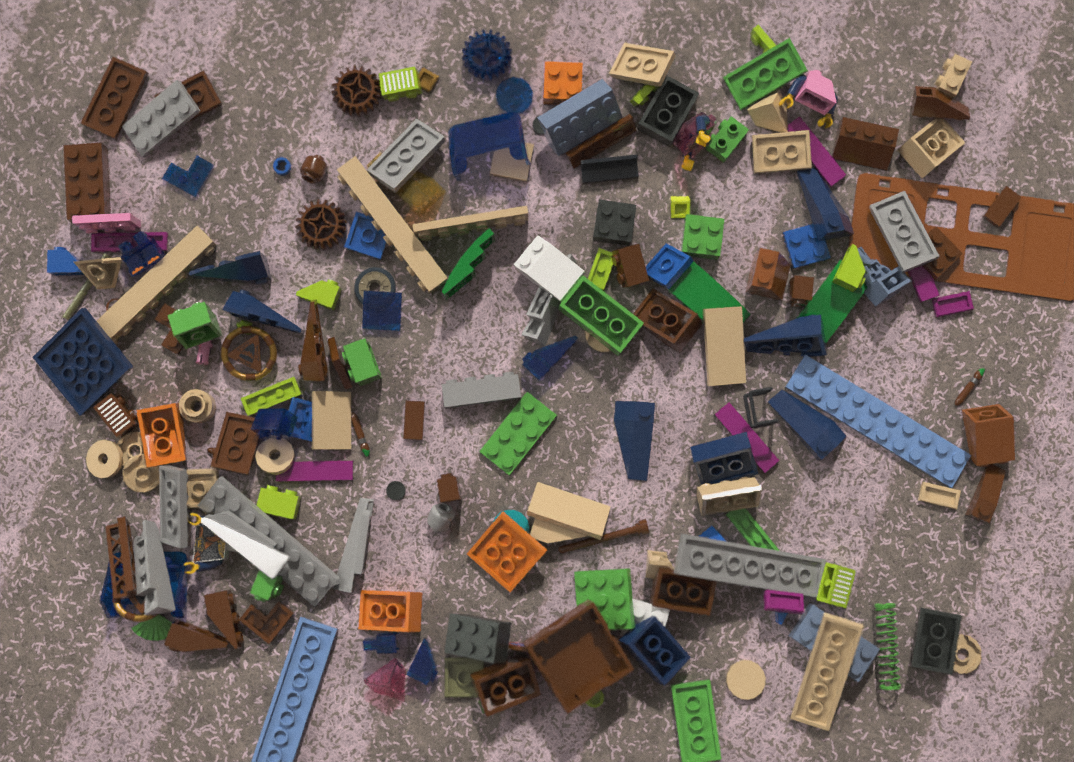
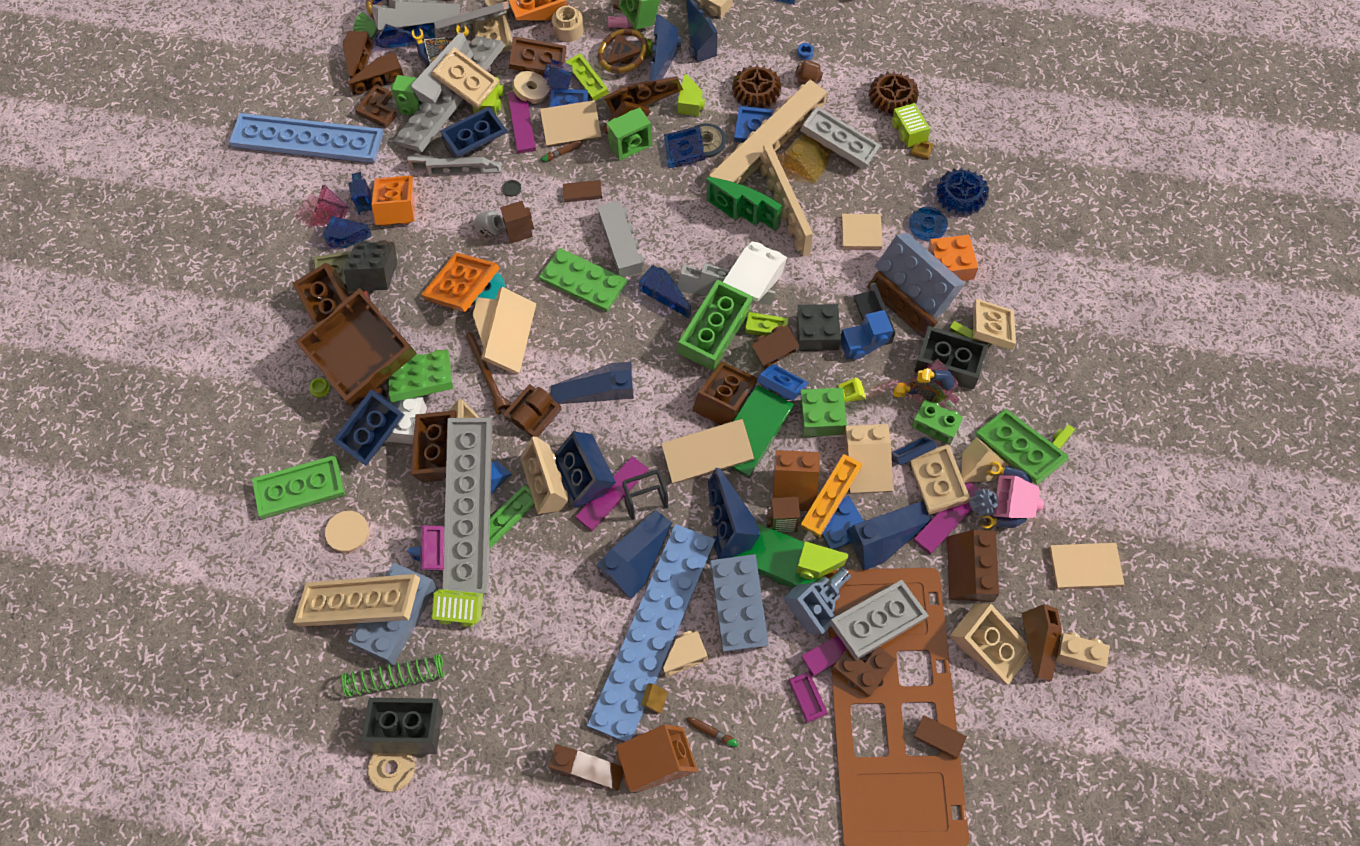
camera: 80 degrees right, 20 degrees down
clear blue windscreen [448,112,531,181] -> none
tan tile [918,482,961,510] -> none
none -> tan tile [432,47,499,109]
none -> dark blue slope [440,106,508,158]
none -> reddish brown plate [503,384,562,437]
none -> pearl gold tile [641,683,668,714]
none -> tan slope [663,631,708,678]
none -> sand blue brick [710,554,769,653]
none -> light orange plate [801,454,863,537]
none -> blue brick [840,310,893,360]
none -> tan slope [844,424,893,494]
none -> dark blue tile [891,437,937,465]
none -> sand blue gear [970,489,998,516]
none -> tan tile [1049,543,1125,589]

